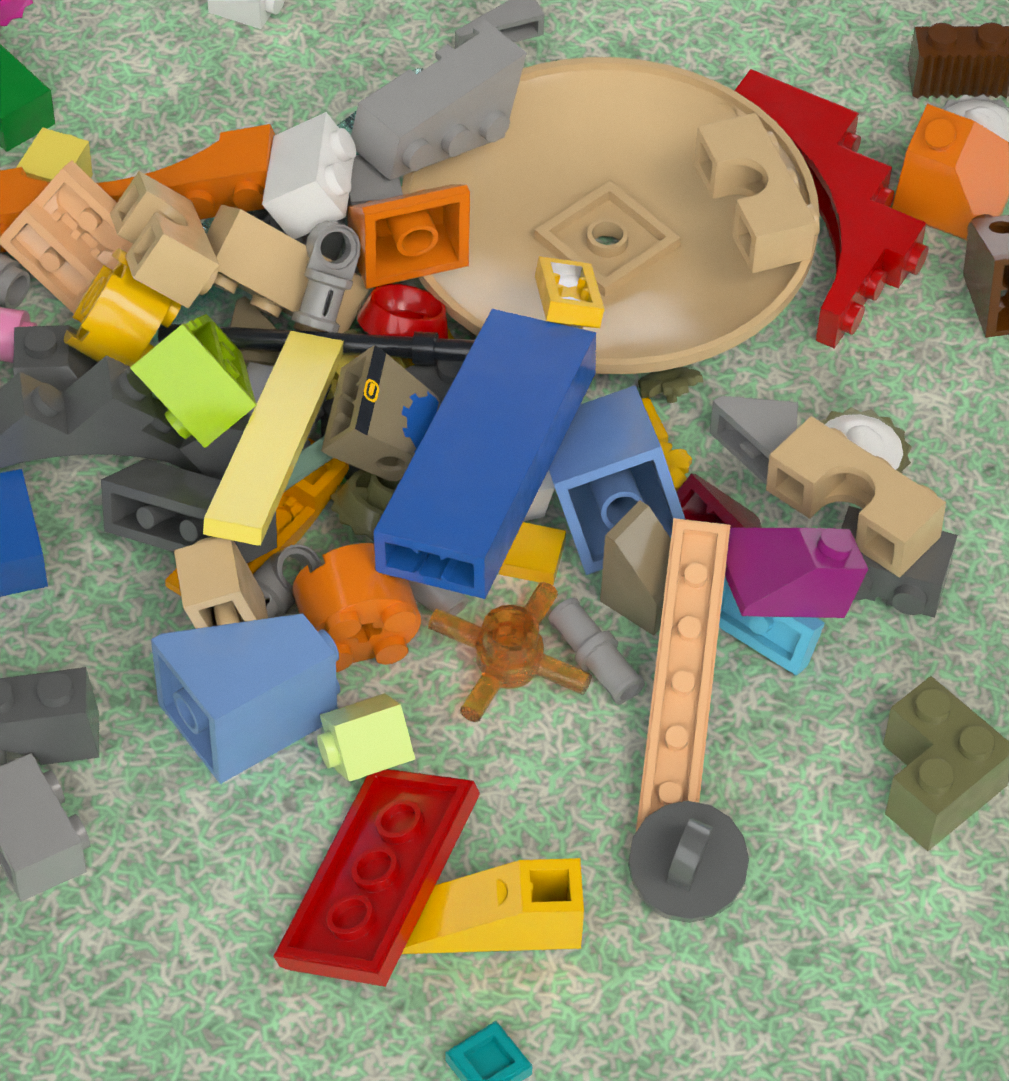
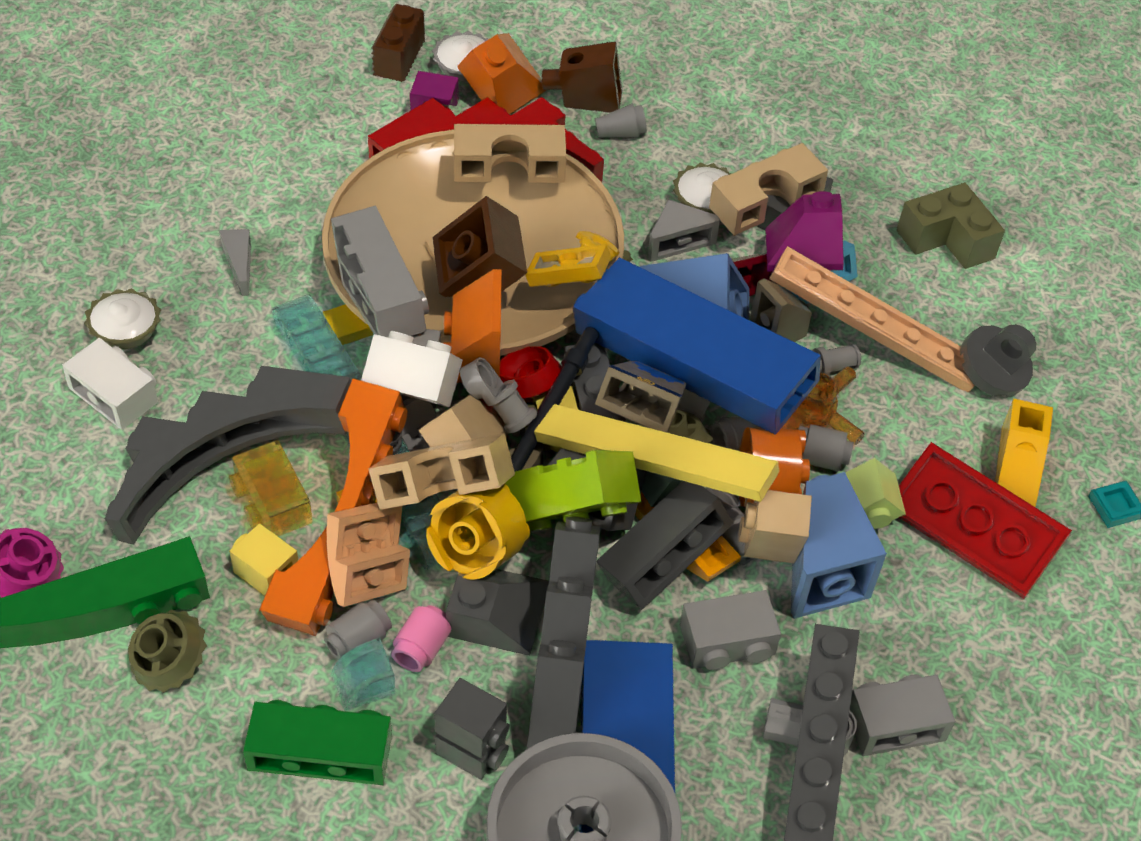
camera: 75 degrees left, 0 degrees up
none -> dark grey arch [104,365,351,545]
none -> clear yellow brick [229,440,313,536]
none -> magenta panel [410,71,459,111]
none -> reddish brown slope [432,196,527,297]
none -> yellow plant [575,231,620,261]
none -> light grey cone [595,103,647,139]
none -> light grey brick [680,590,781,670]
none -> light grey brick [799,424,854,471]

